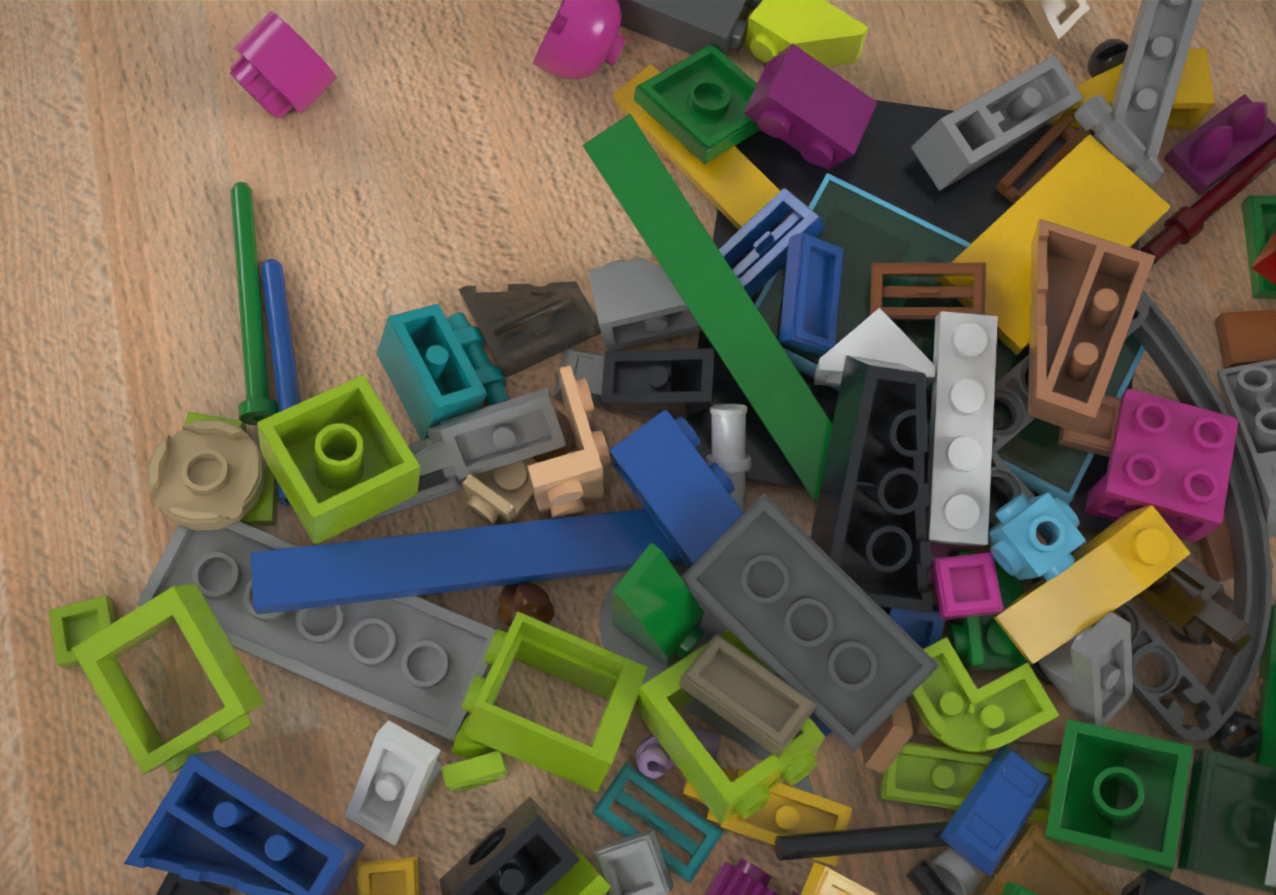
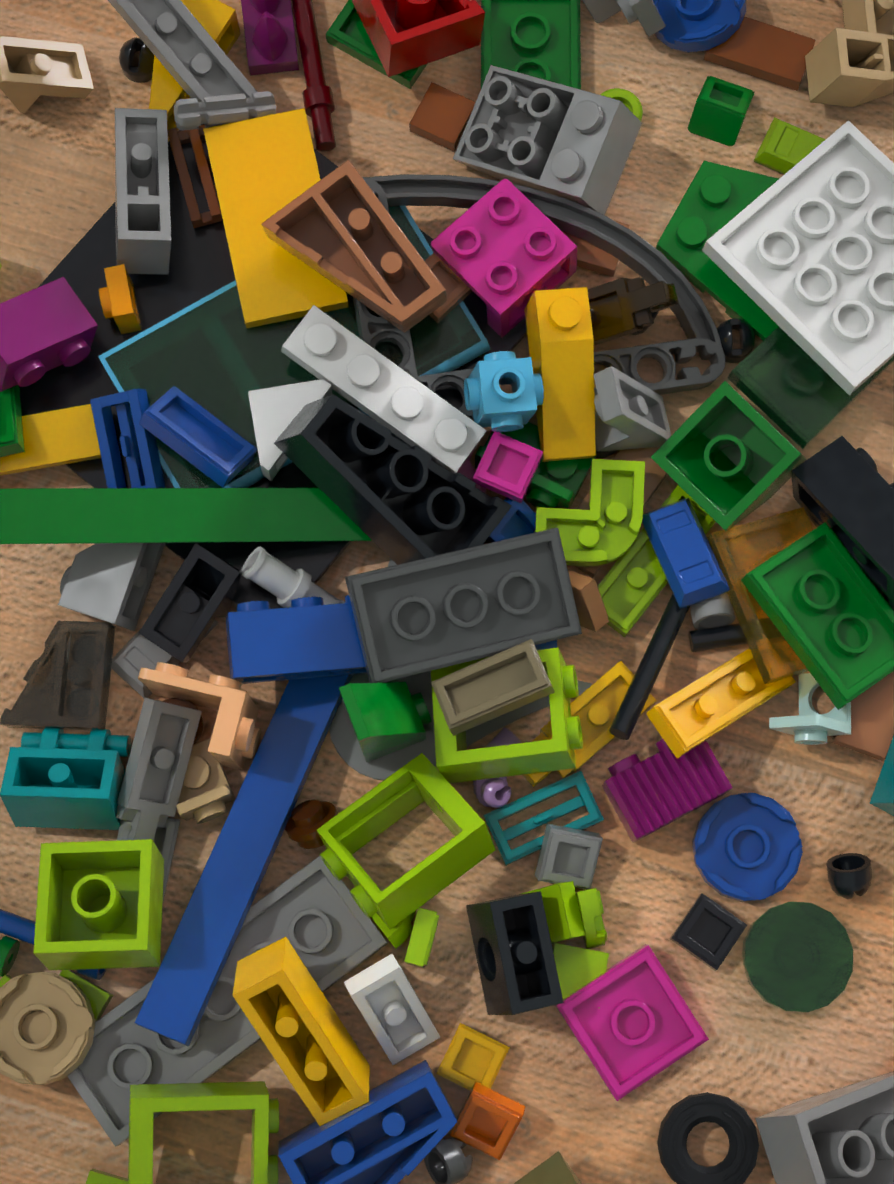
camera: 55 degrees left, 5 degrees up
dark orange tile [870,262,986,321] -> none
none -> light orange plate [99,264,142,334]
none -> yellow brick [232,936,370,1126]

